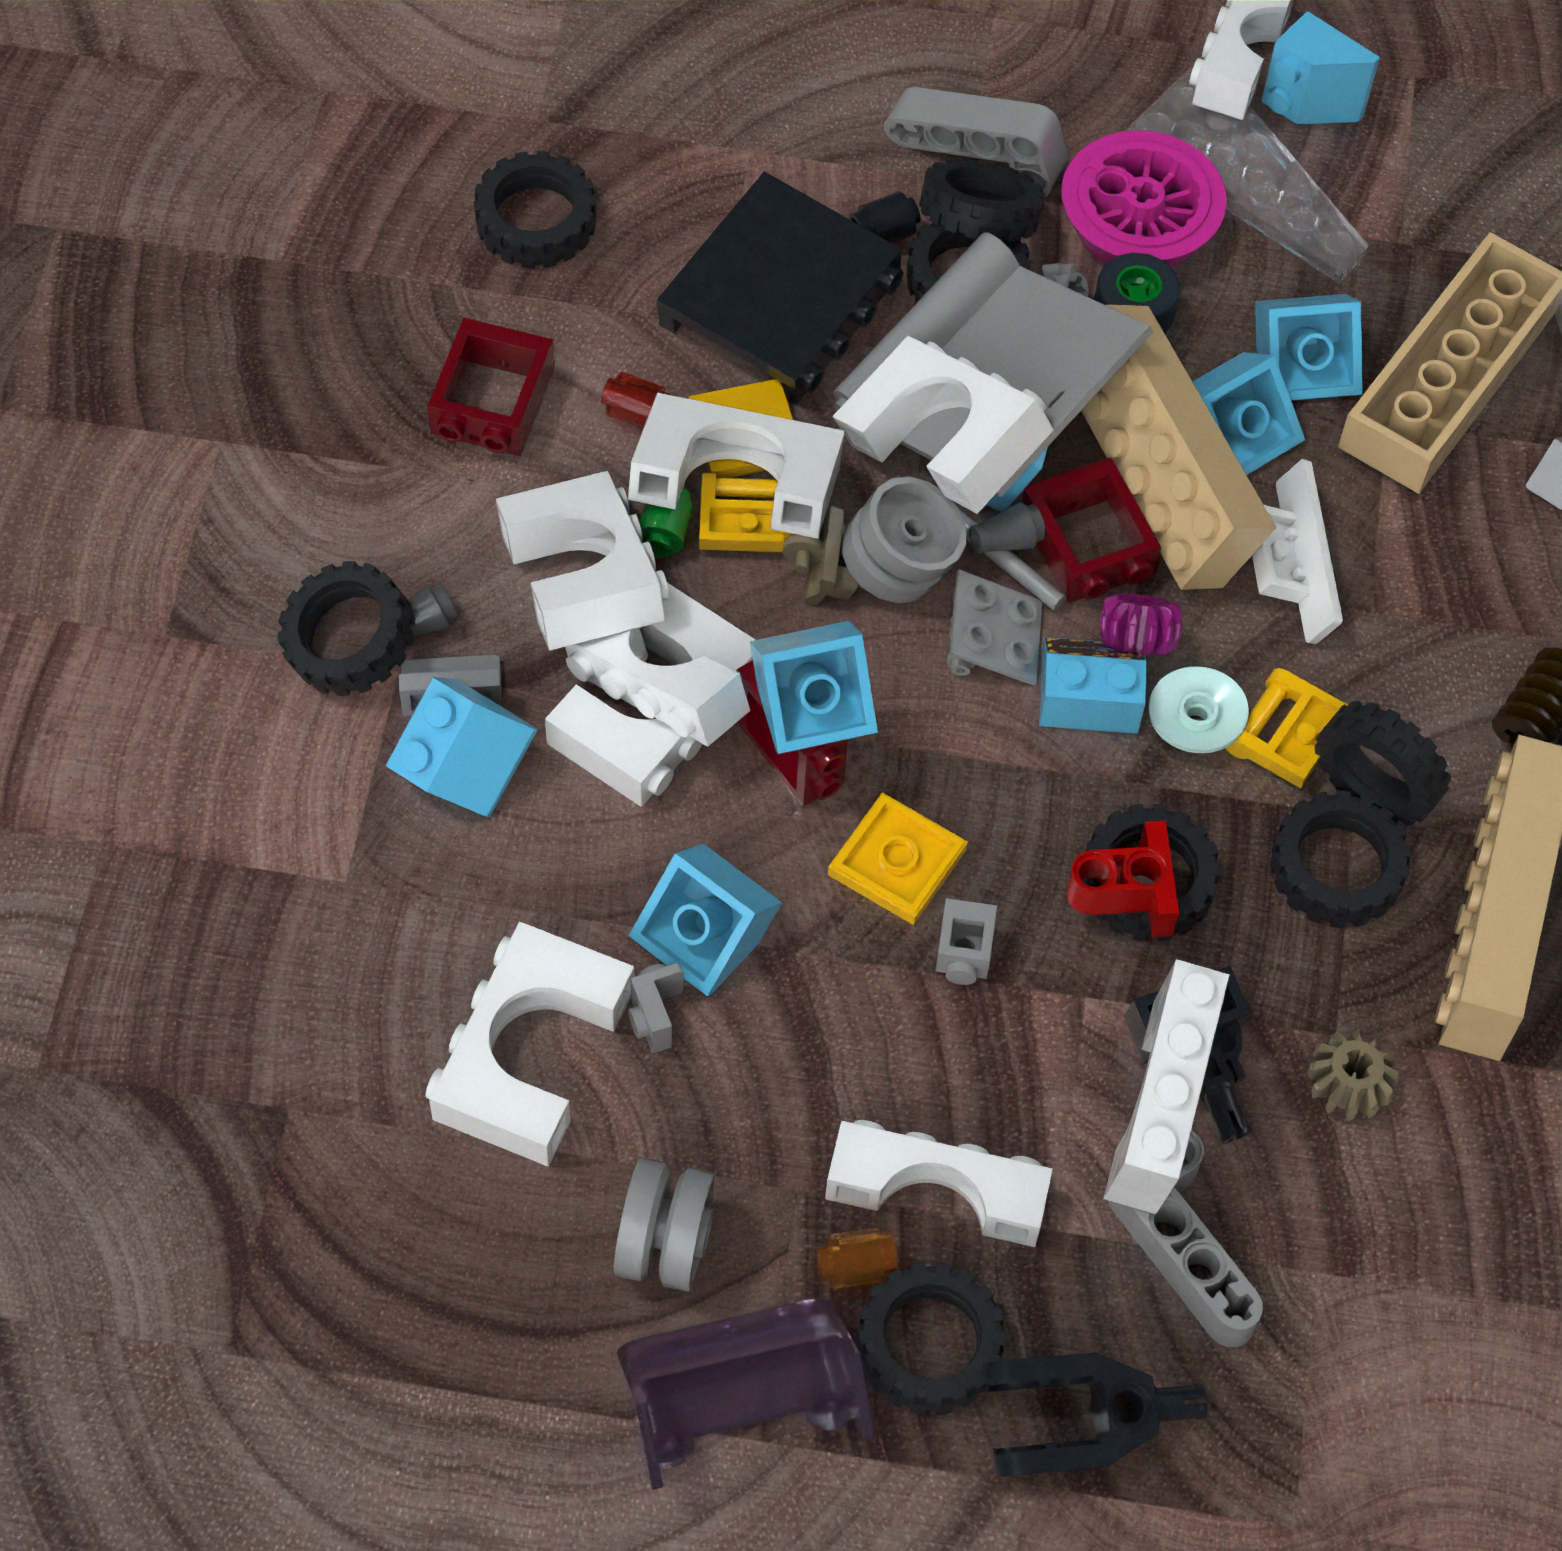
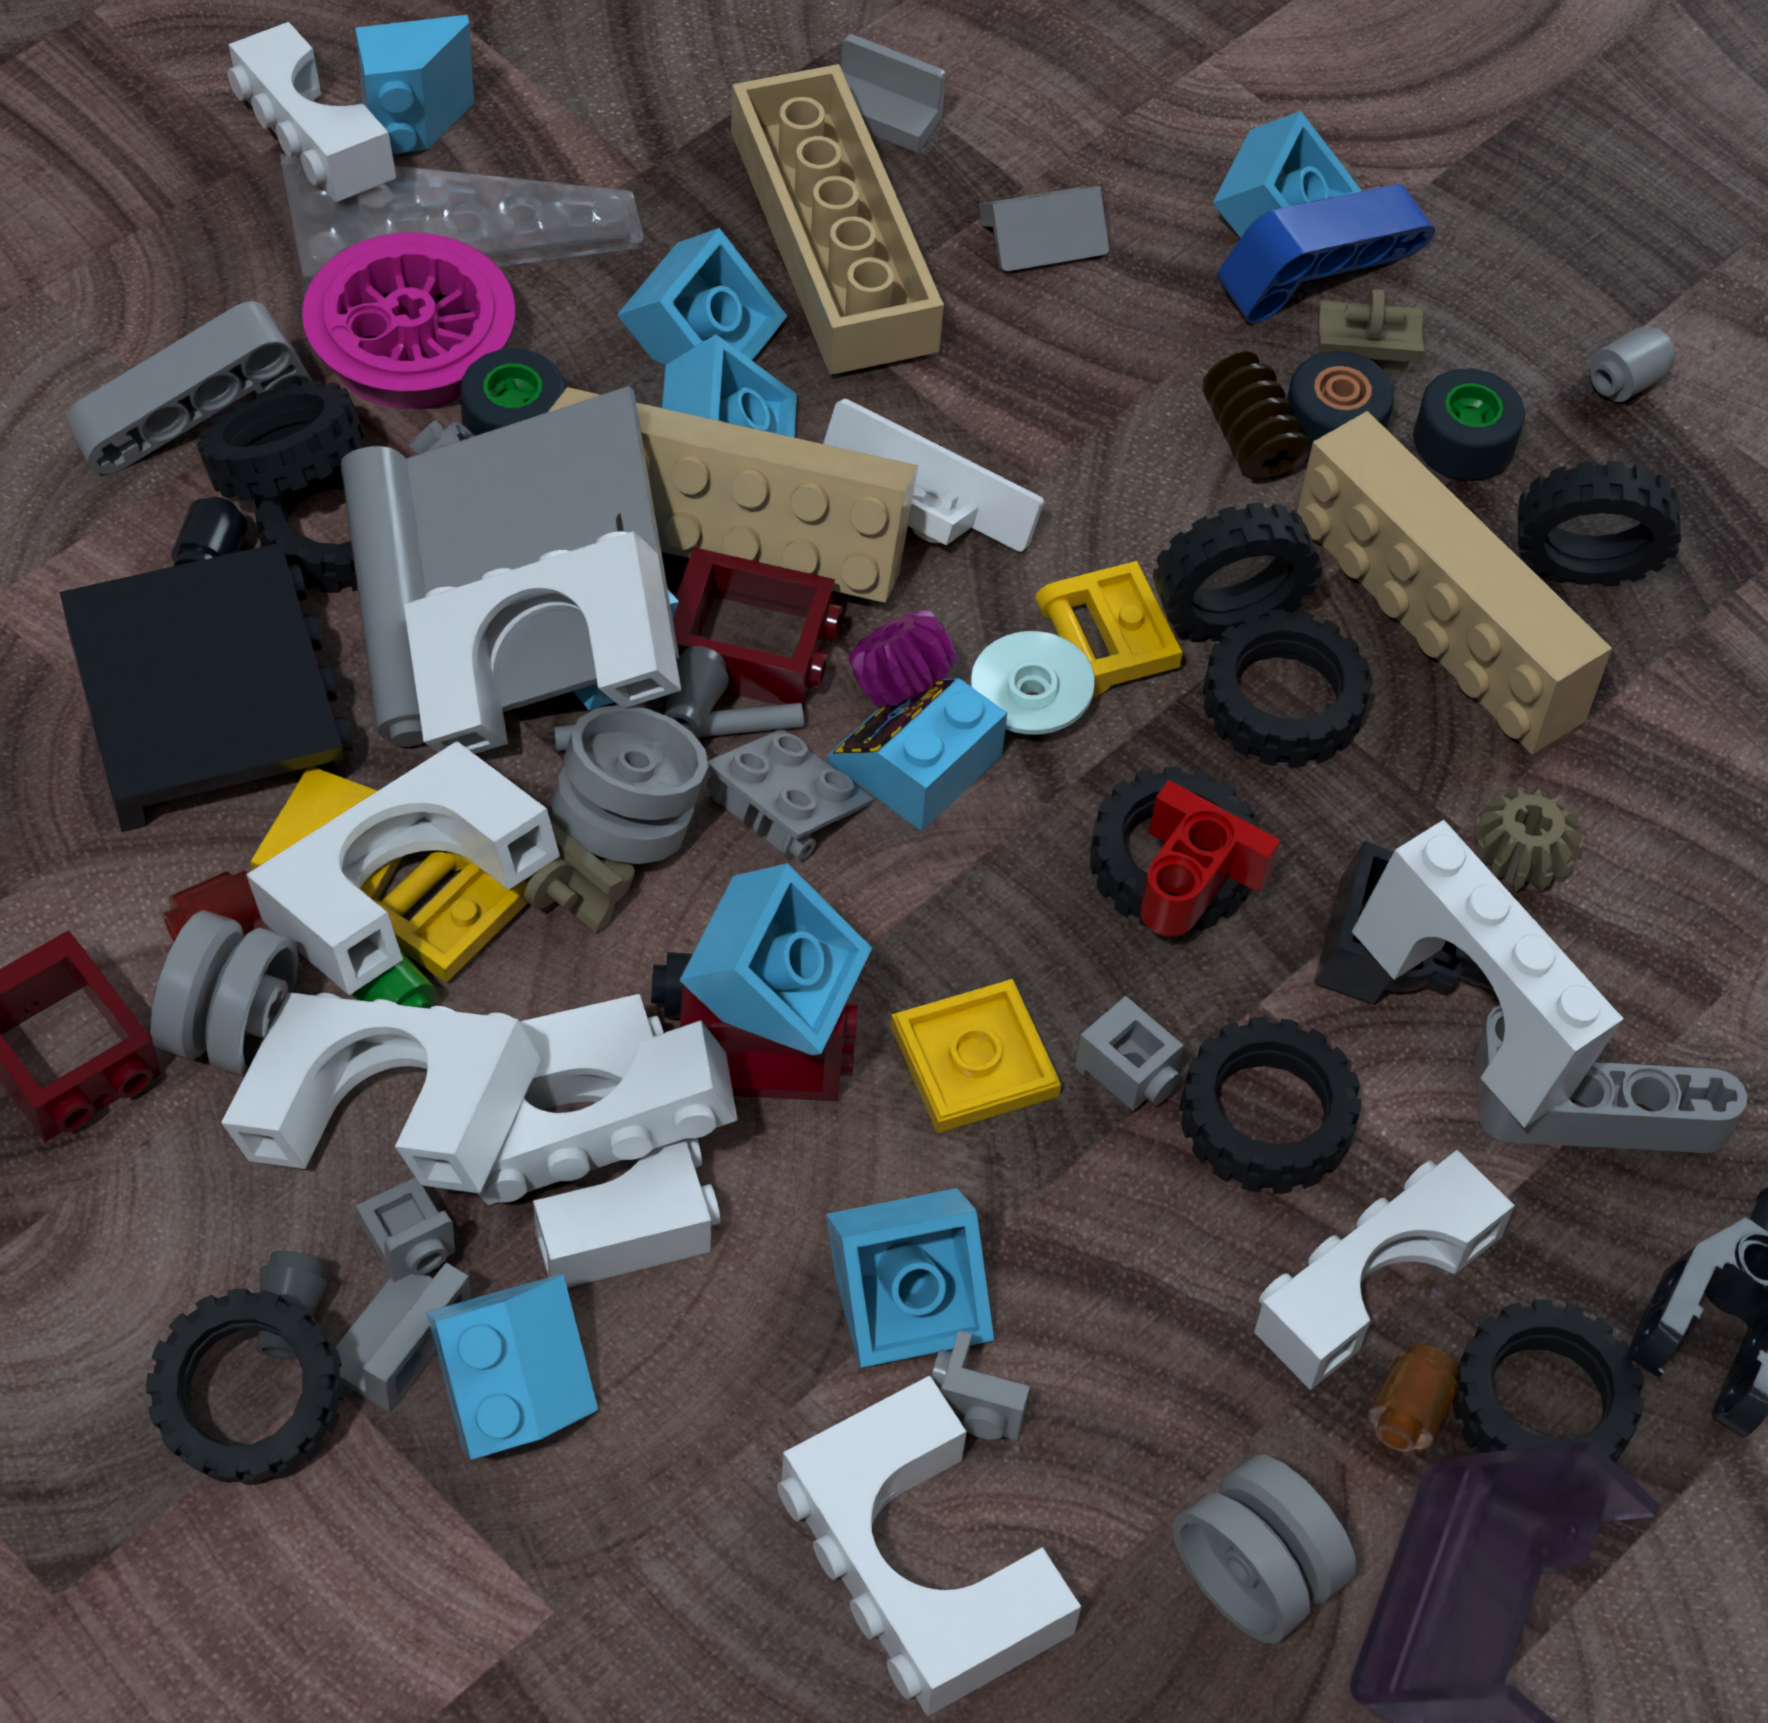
camera: 55 degrees left, 5 degrees down
none -> light grey wheel [150,910,299,1077]
none -> light grey bracket [355,1177,456,1282]
none -> black tyre [1180,1017,1361,1194]

